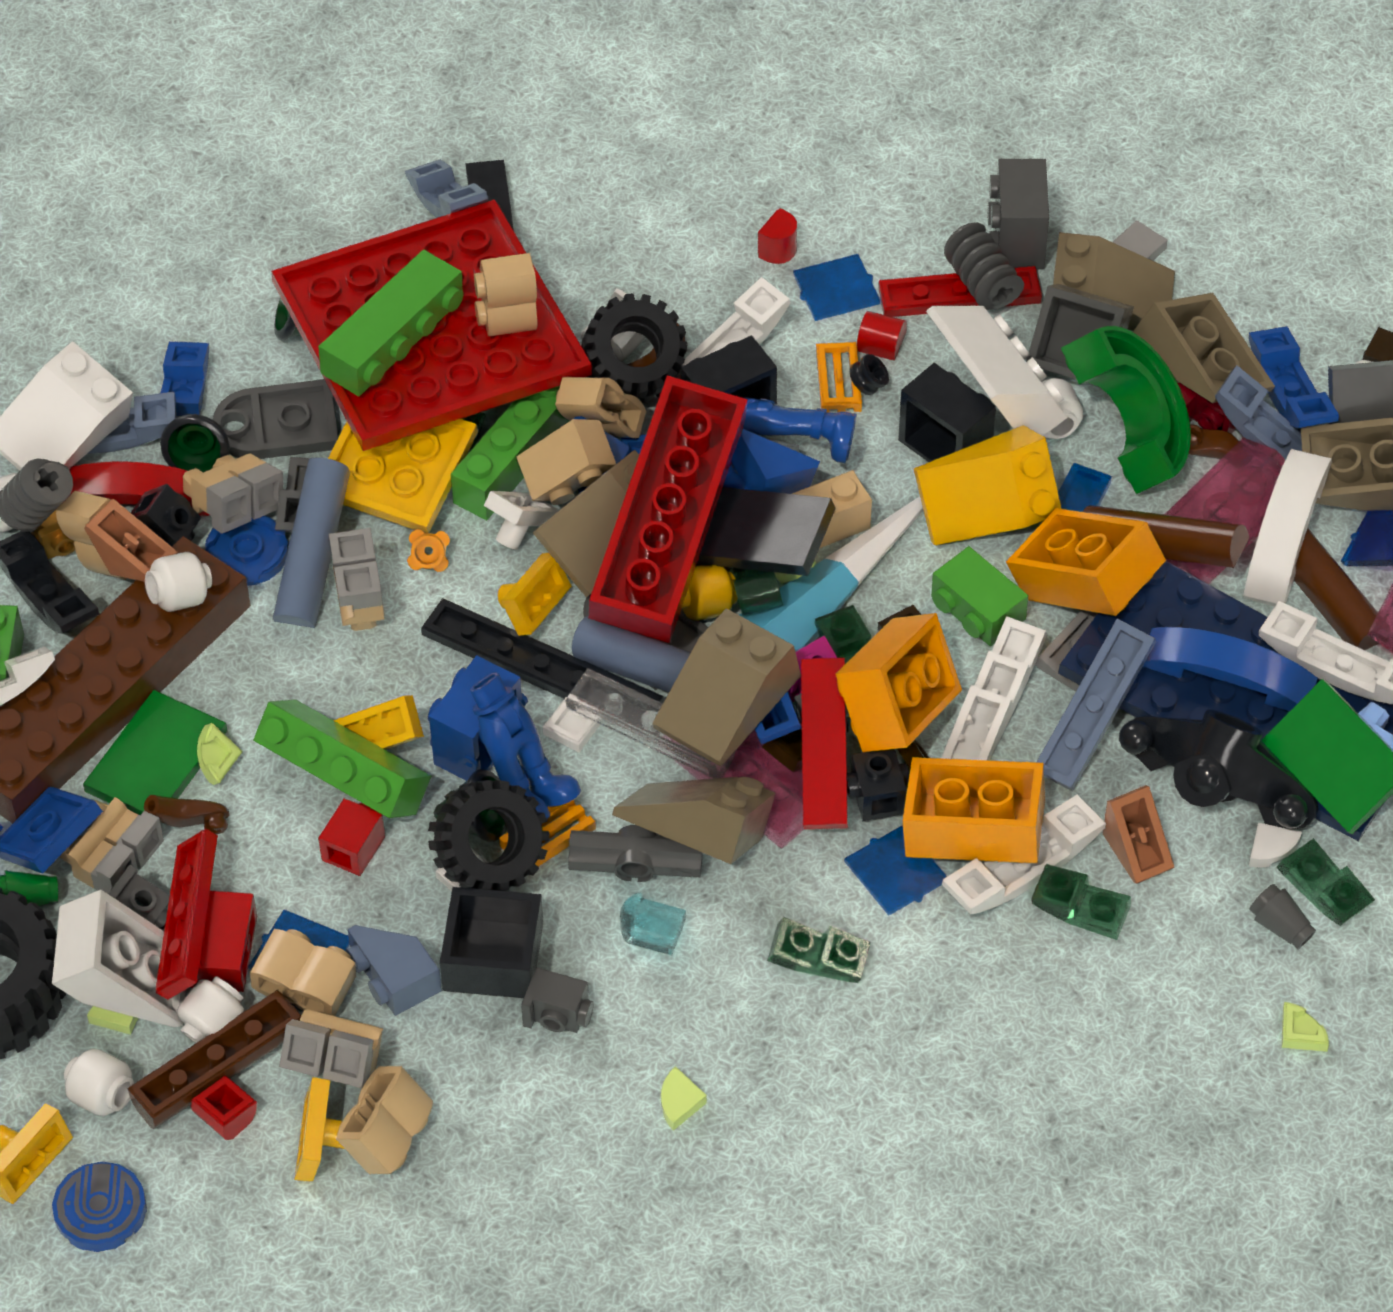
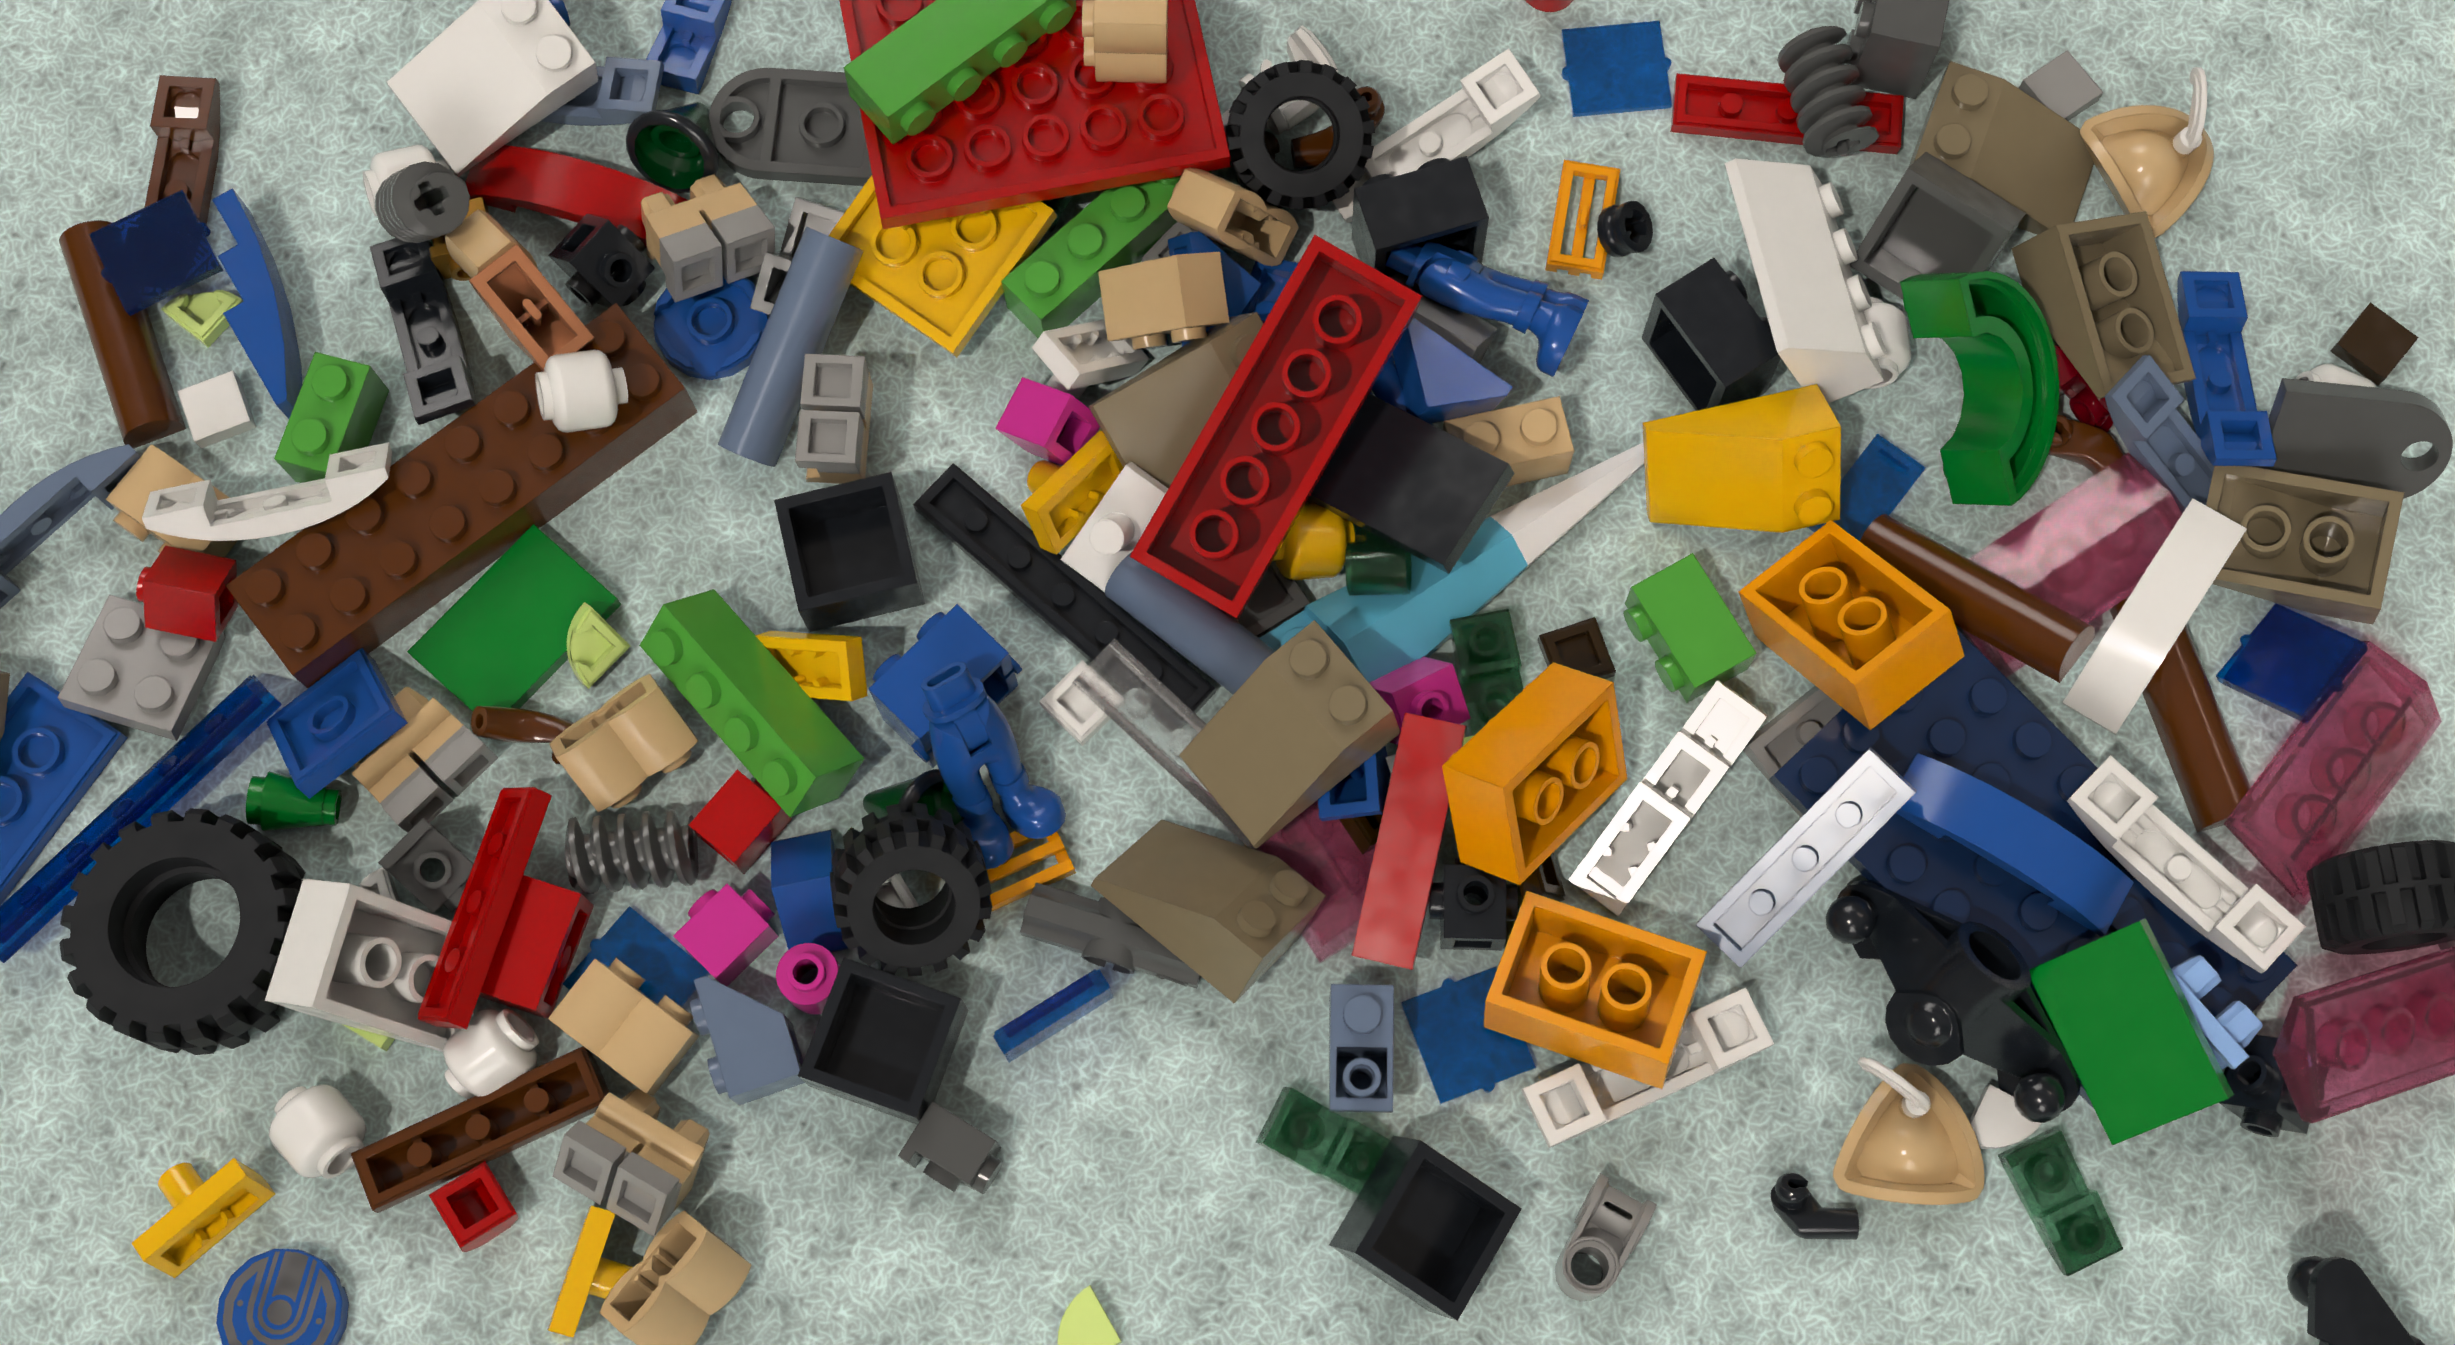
camera: 15 degrees right, 20 degrees up
light orange plate [407,529,450,572] -> none
clear light blue plate [620,892,686,955] -> none
red brick [857,311,907,361] -> none
clear green slope [1031,864,1131,940] -> none
nougat slope [1103,785,1175,884] -> none
dark grey cone [1249,884,1316,949] -> none
none -> tan brick [549,674,698,812]
none -> dark grey piece [565,809,699,894]
none -> dark pink brick [673,884,779,987]
none -> blue slope [771,830,849,953]
none -> black piece [774,472,925,632]
none -> dark pink brick [776,943,841,1015]
none -> clear blue tile [993,969,1114,1063]
none -> dark pink brick [995,377,1100,465]
none -> white tile [1060,462,1168,592]
none -> sand blue slope [1329,984,1394,1113]
none -> black piece [1329,1135,1522,1321]
none -> light grey piece [1555,1173,1657,1301]
none -> black arm [1771,1173,1859,1240]
none -> tan hat [1833,1057,1985,1205]
none -> tan hat [2080,67,2214,238]

